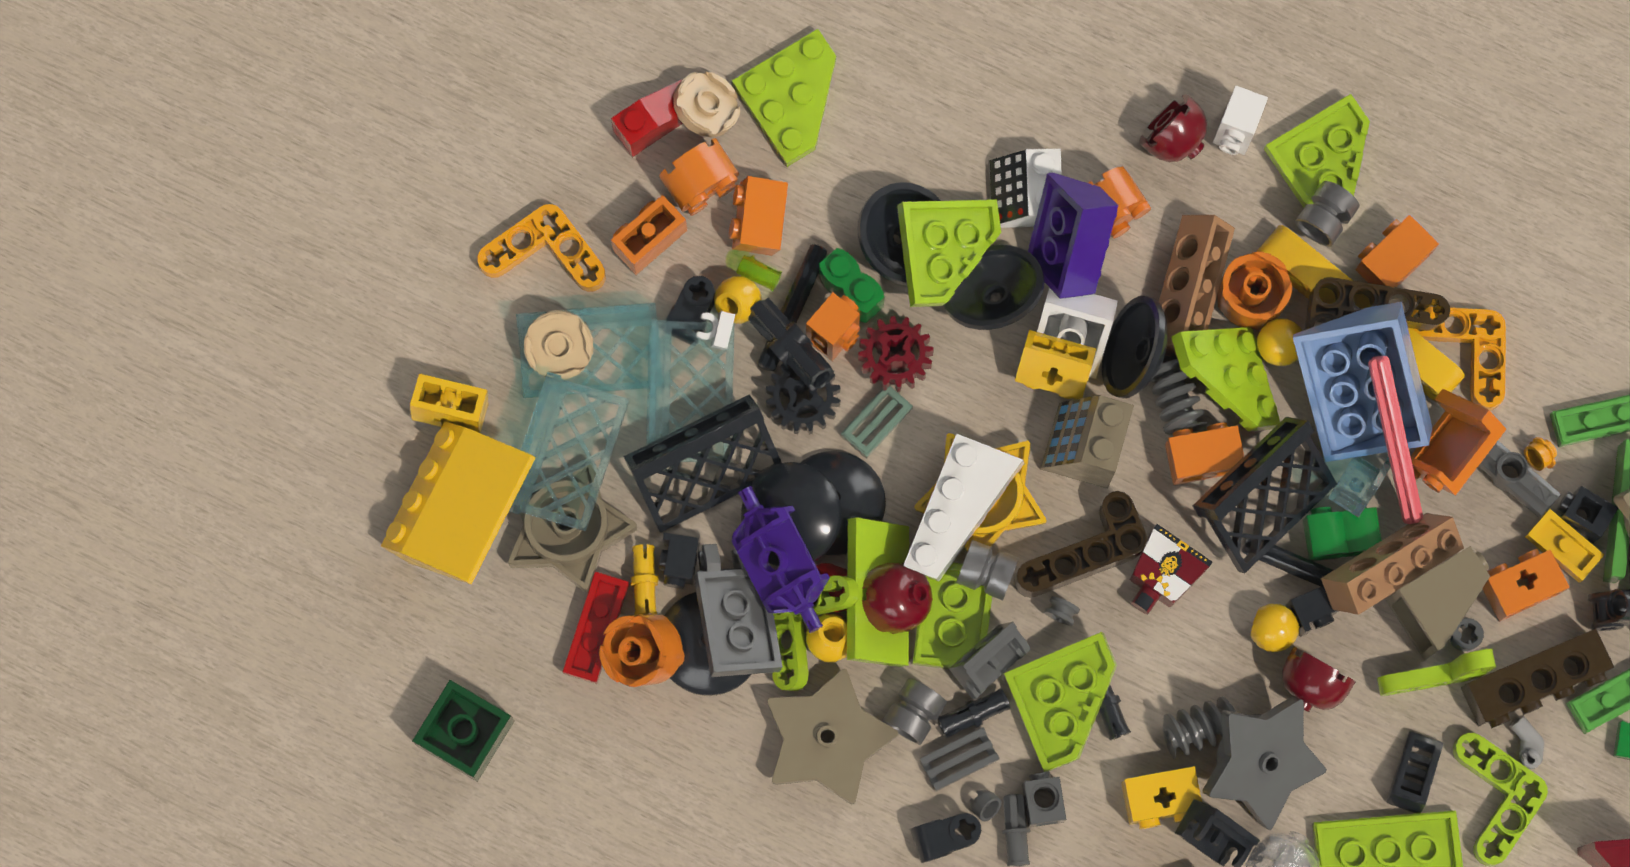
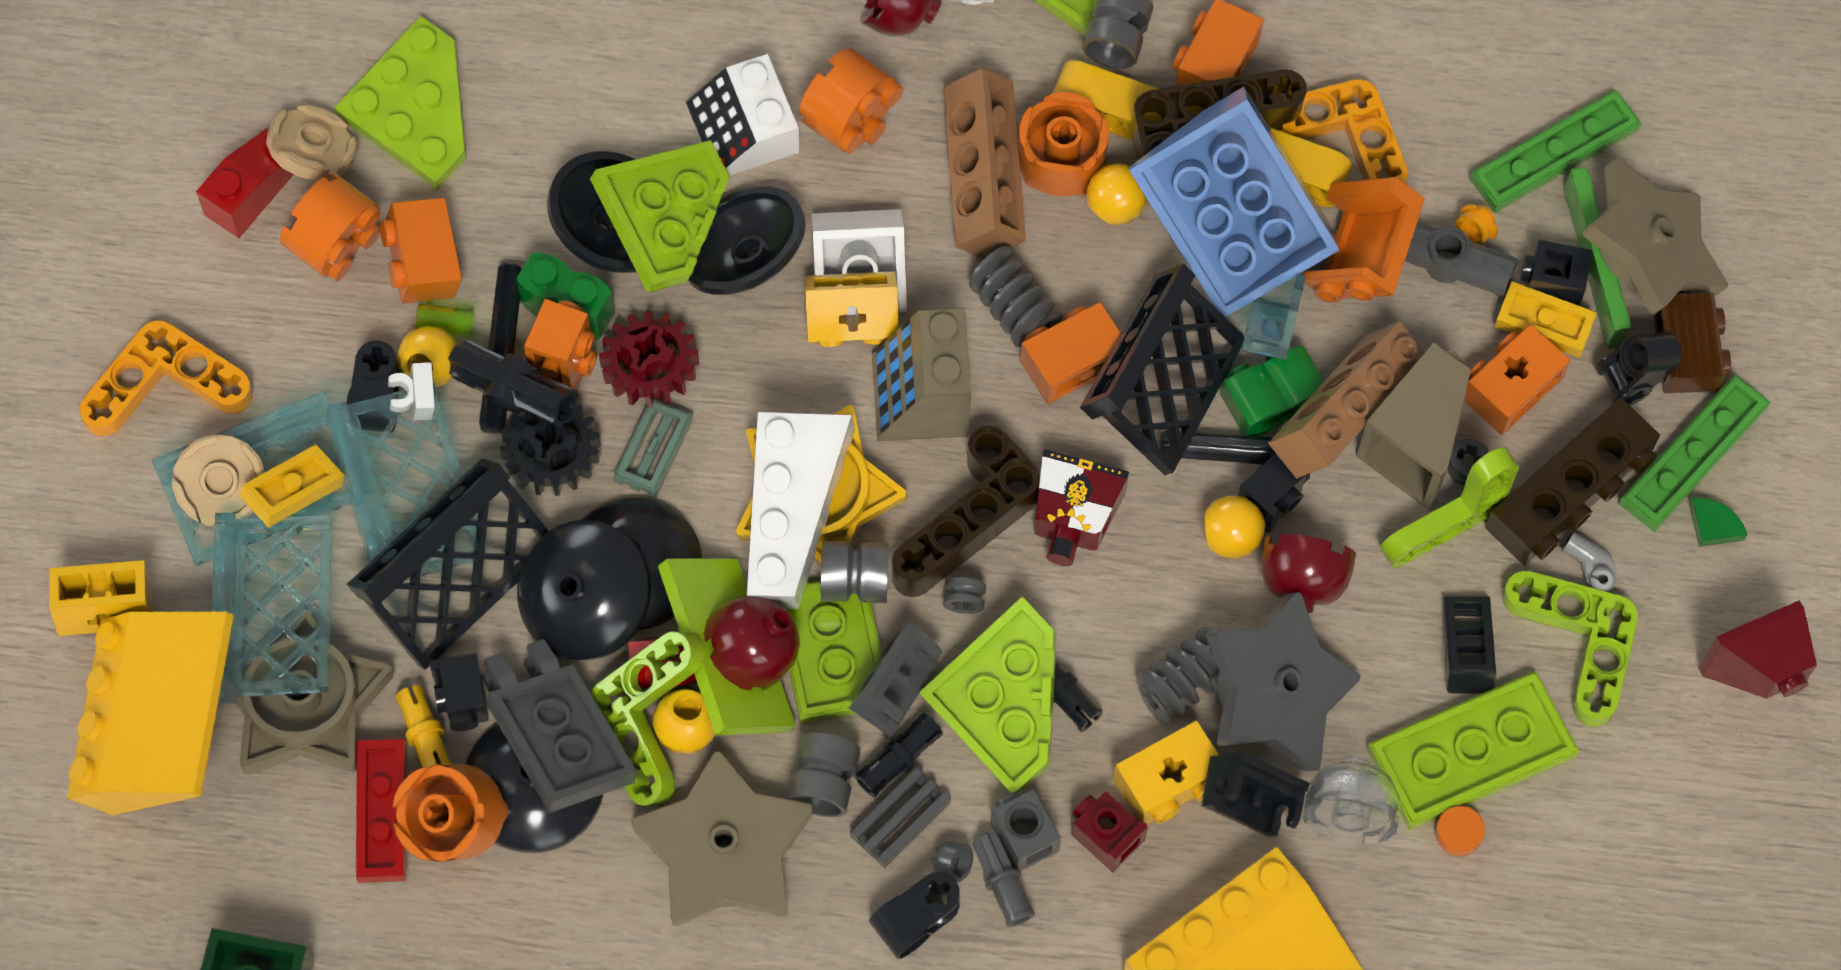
camera: 20 degrees left, 10 degrees down
orange brick [611,195,687,275] -> none
dark purple plate [731,486,830,633] -> none
dark purple slope [1028,172,1118,299] -> none
black dish [1102,296,1168,399] -> none
lime plate [1171,327,1280,432] -> none
coral axle [1368,355,1423,524] -> none
none -> yellow plate [240,444,345,528]
none -> dark red brick [1071,791,1148,873]

